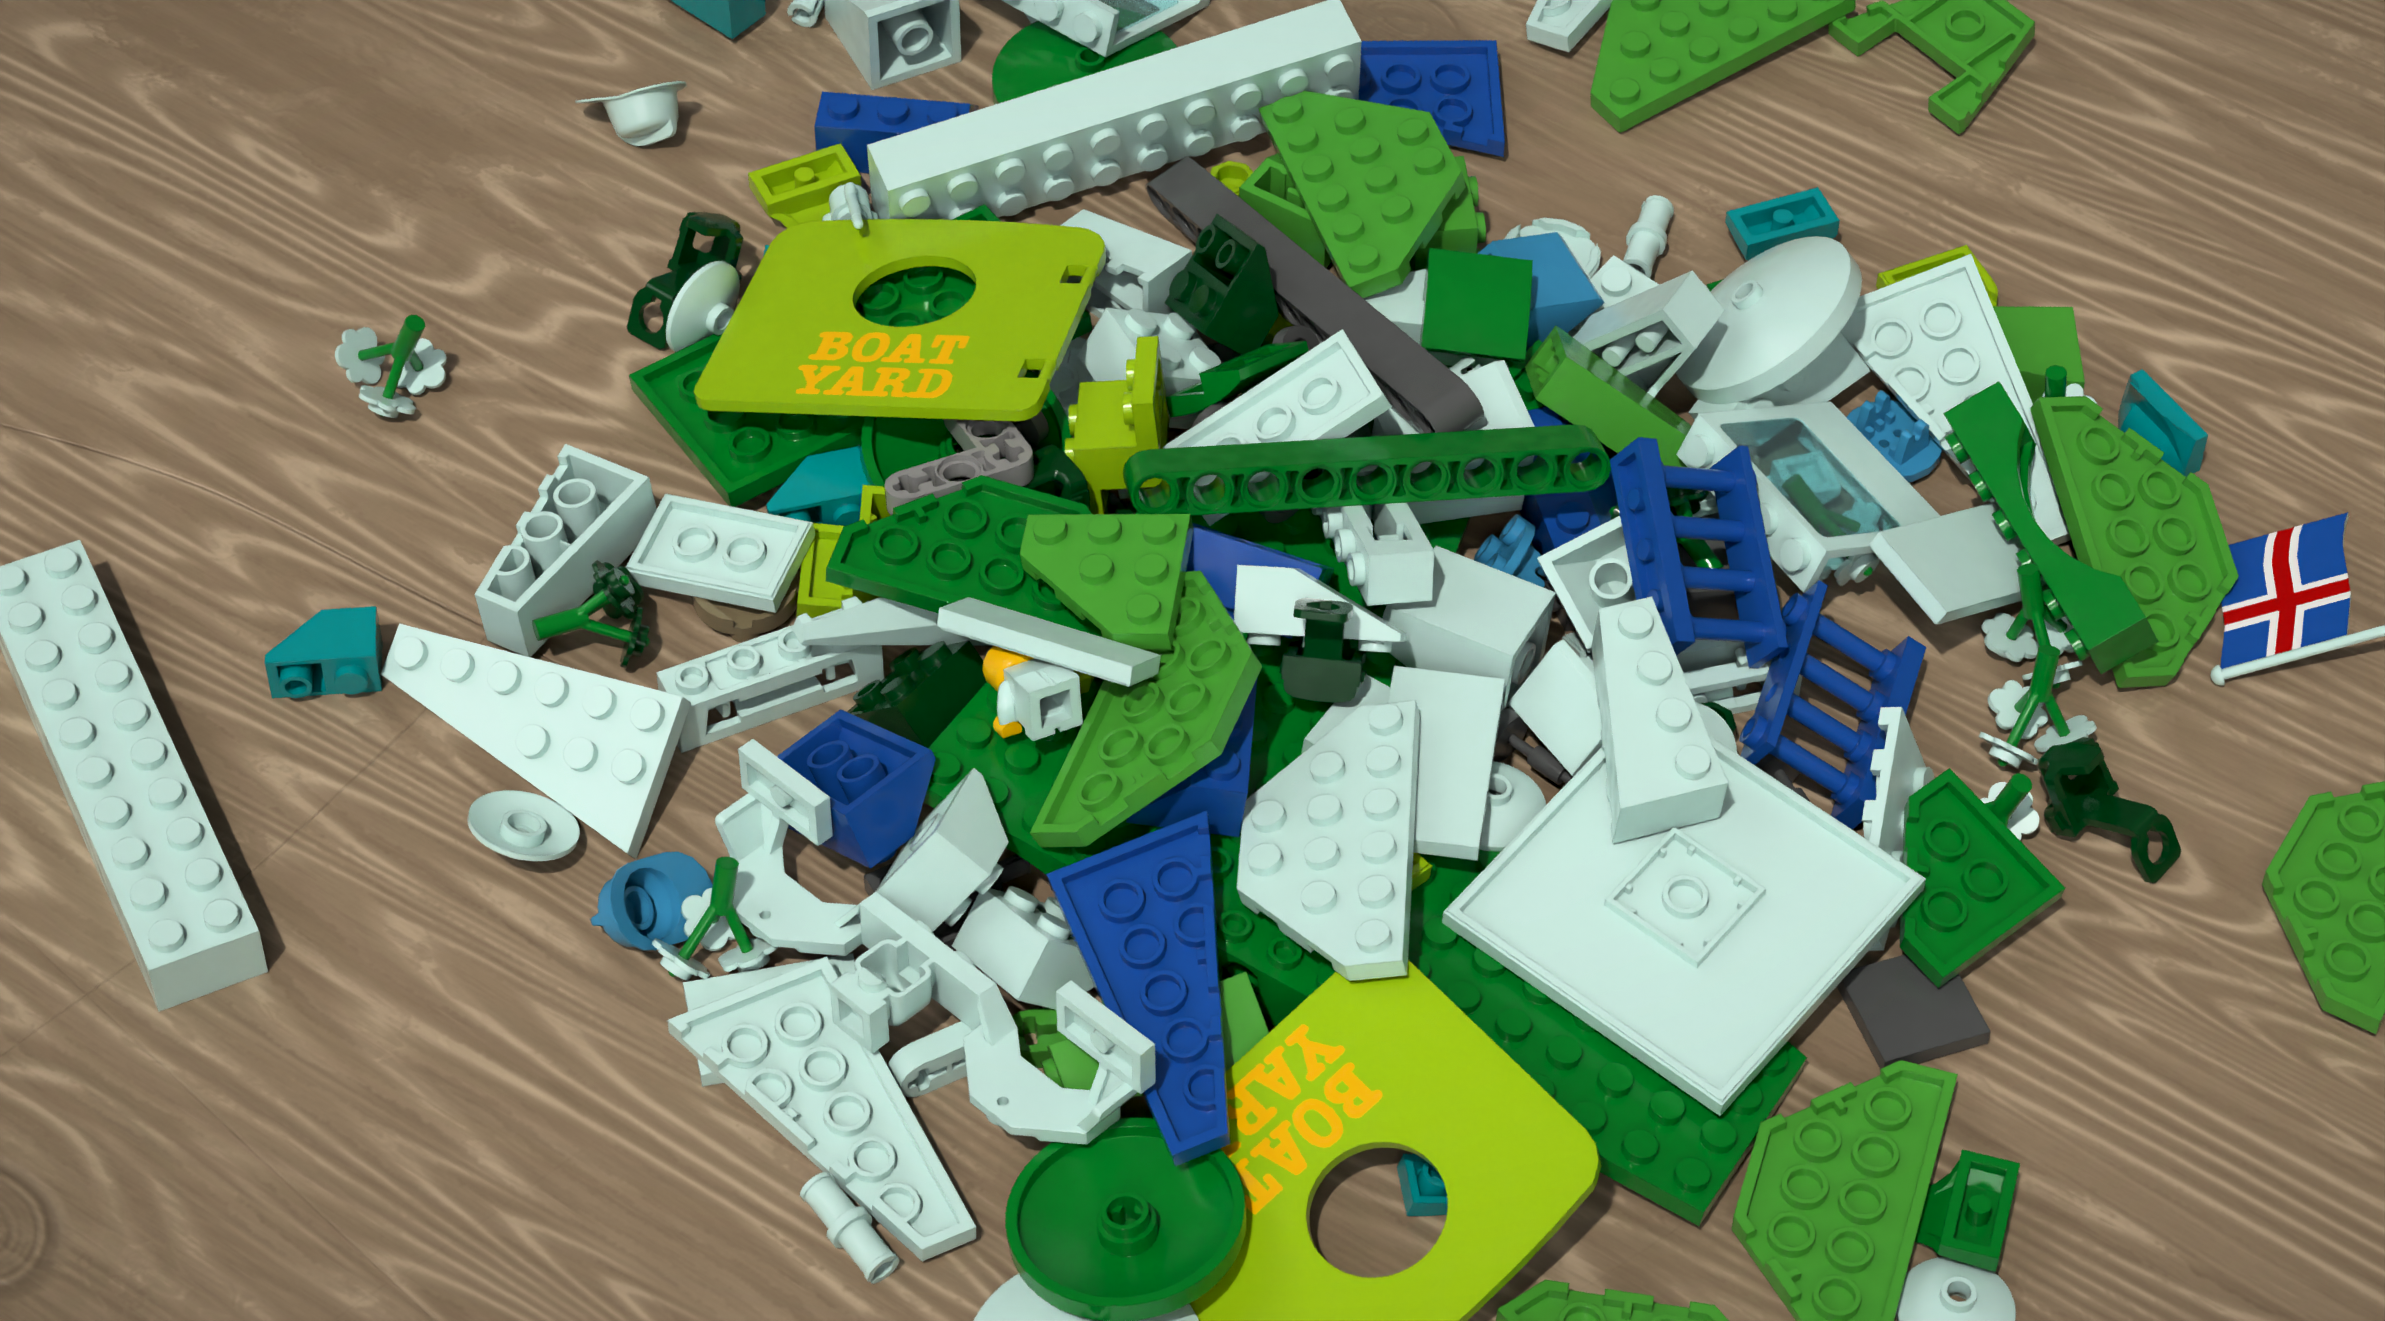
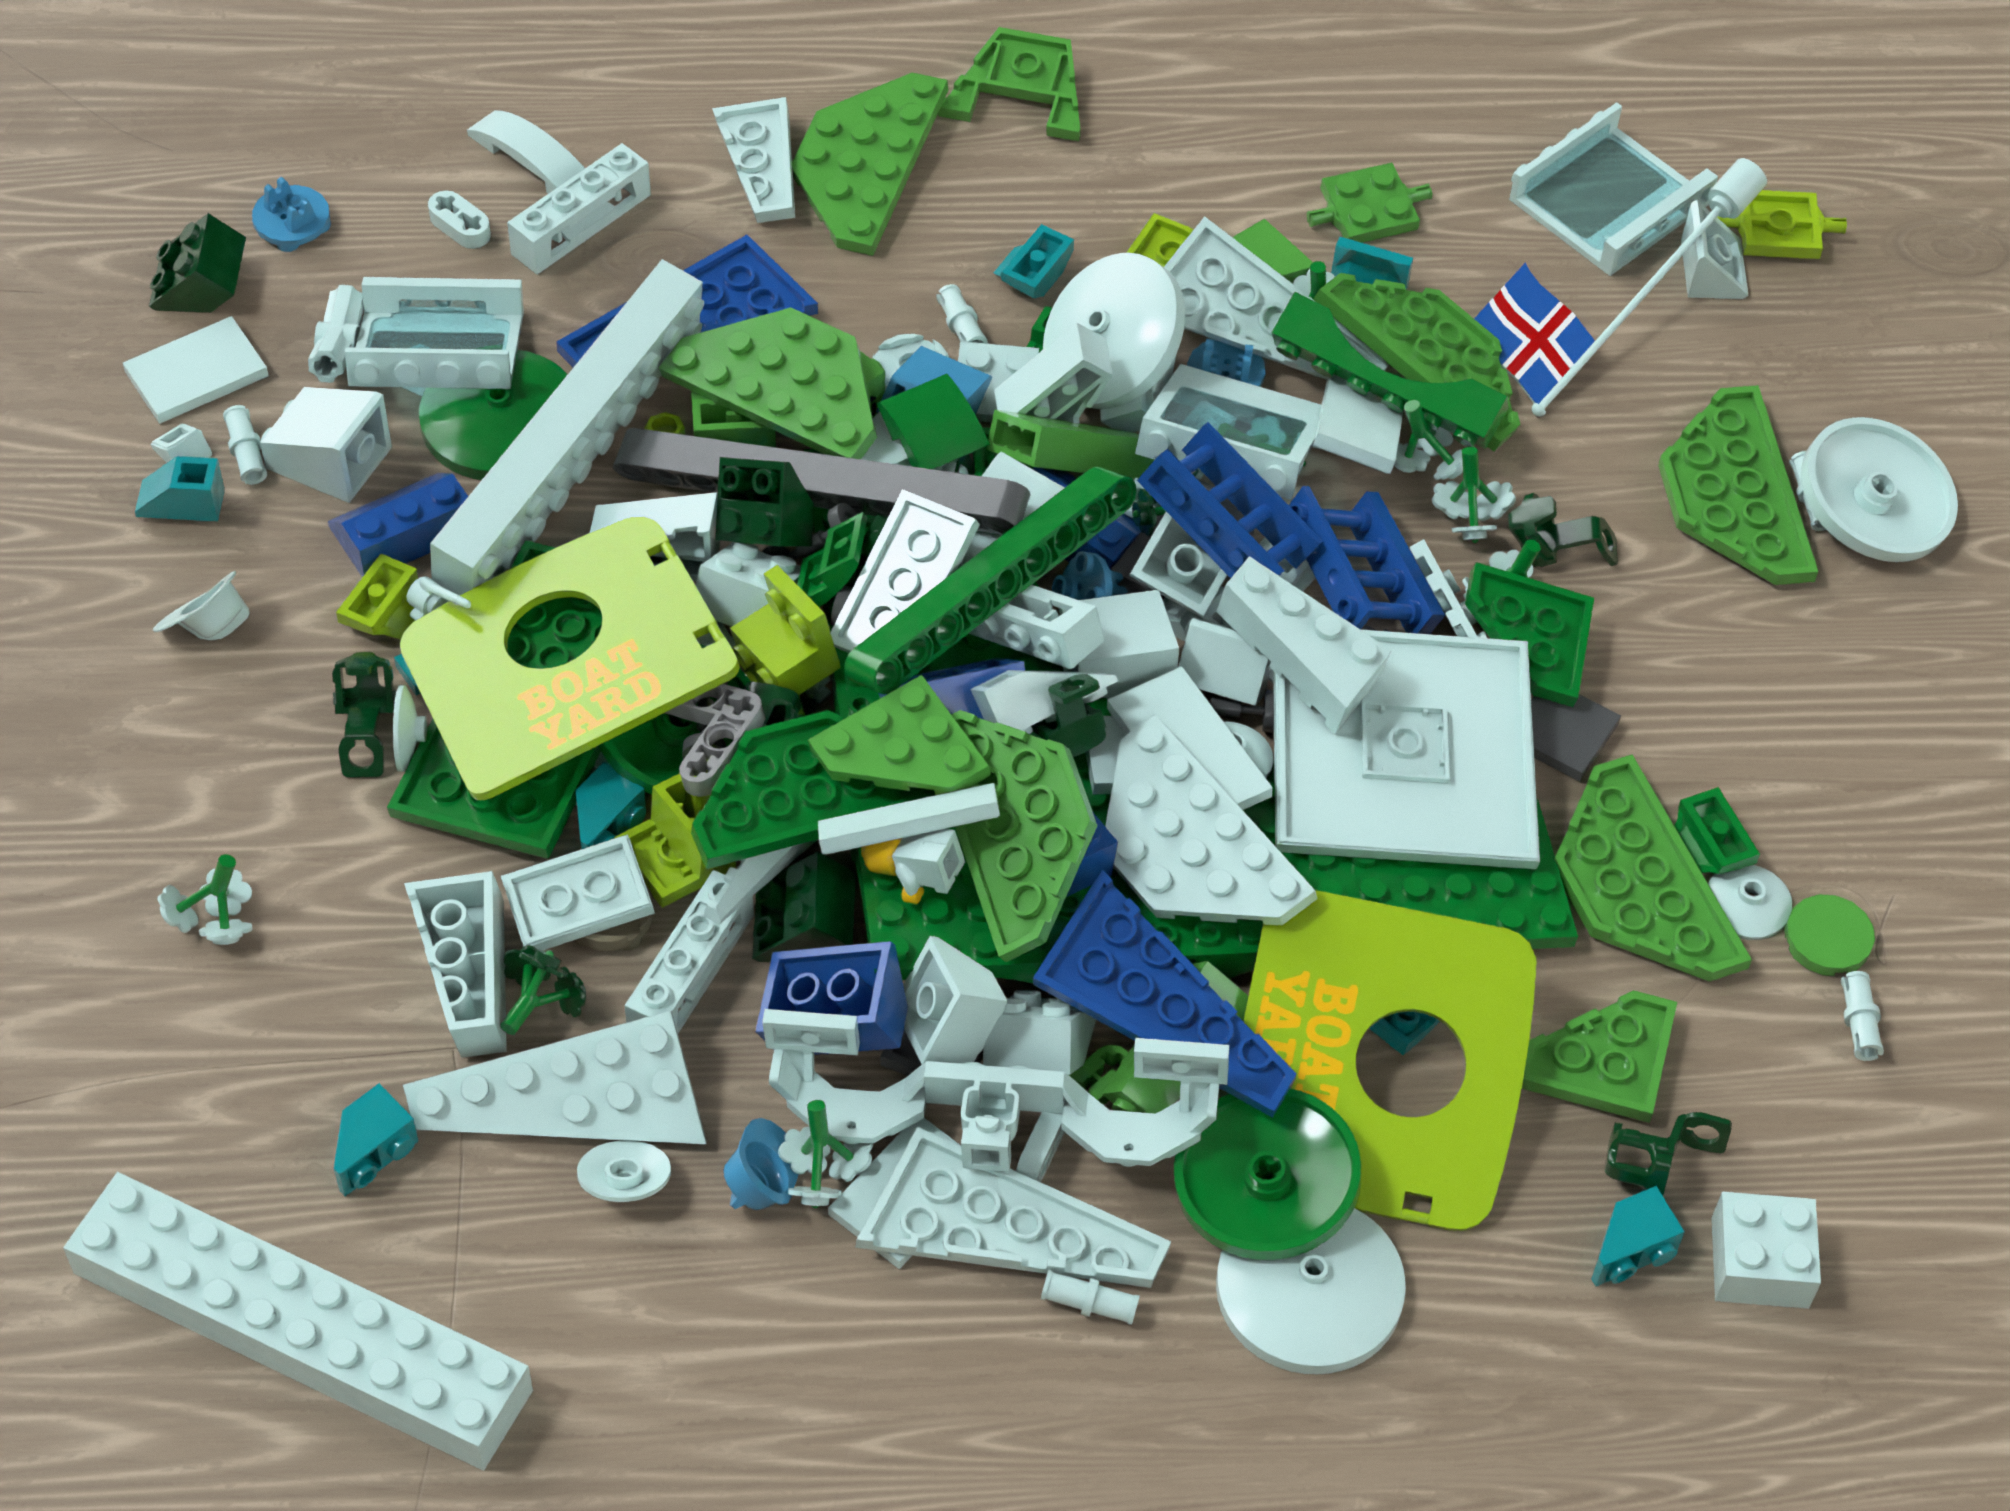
camera: 40 degrees left, 5 degrees up
none -> bright green plate [1306,162,1432,243]

